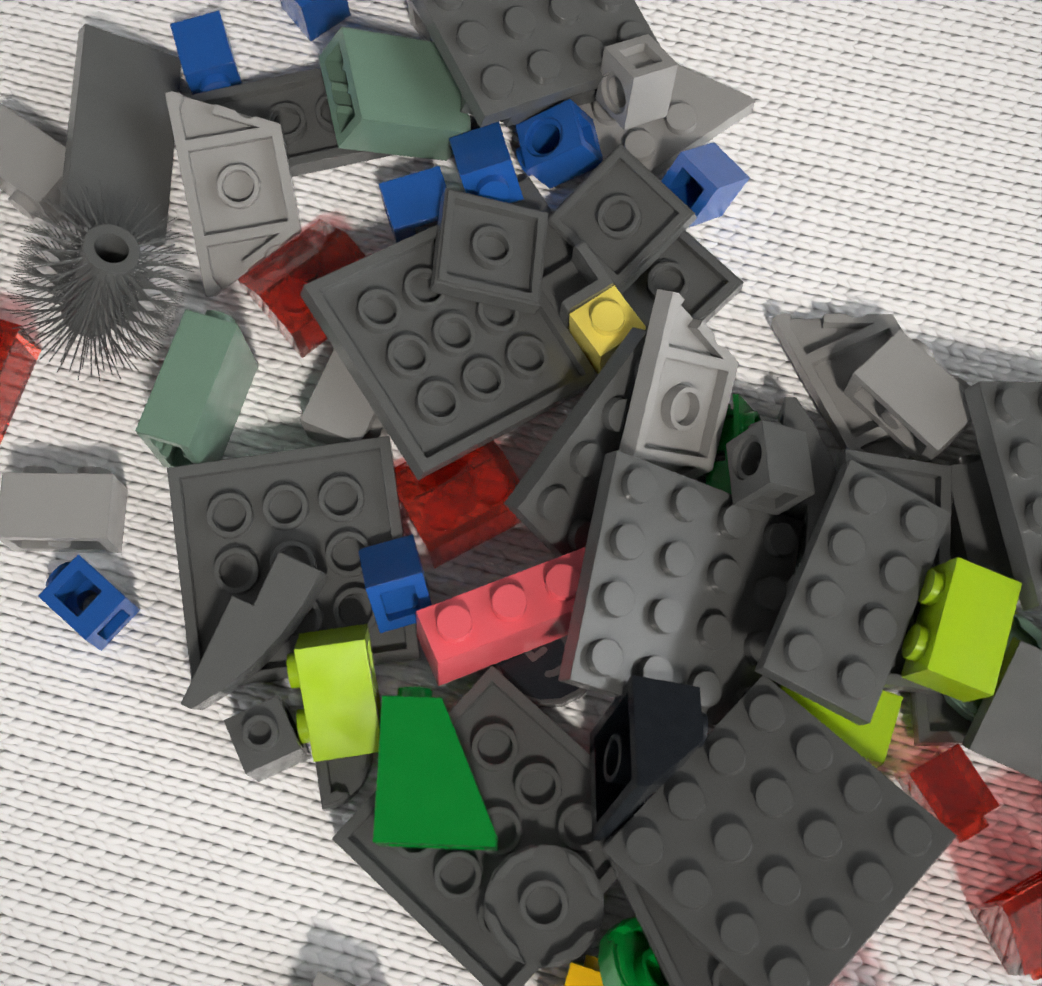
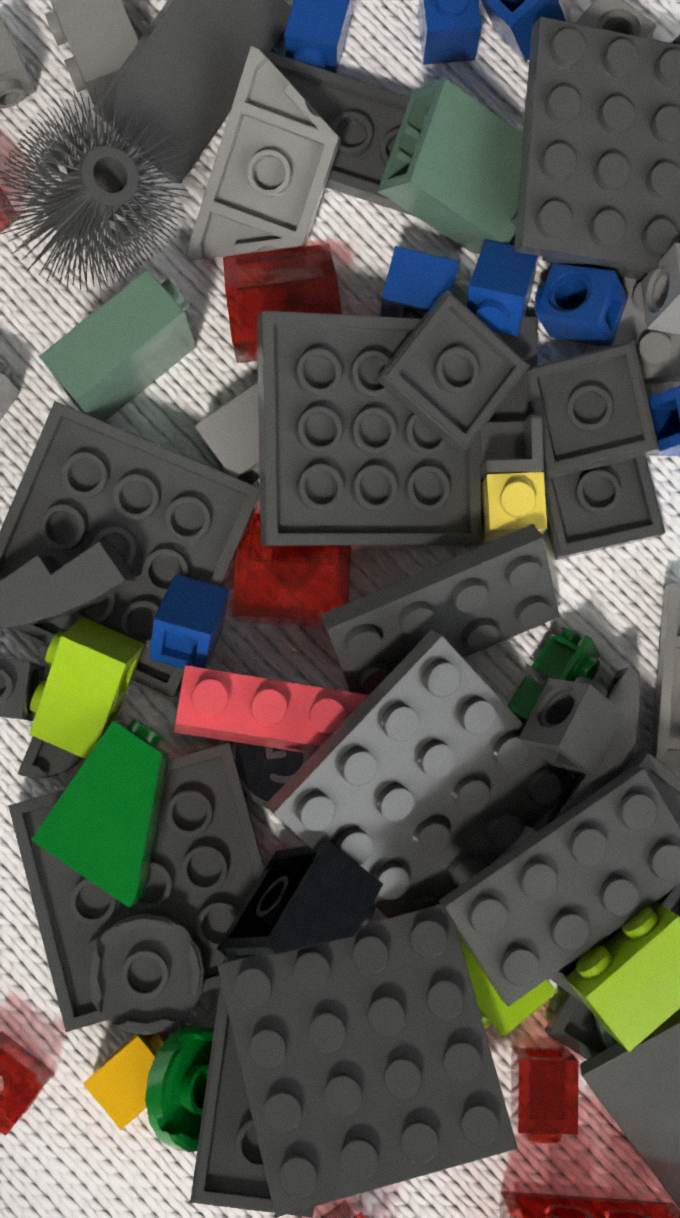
camera: 25 degrees right, 10 degrees up
light grey wing [619,289,739,479] -> none

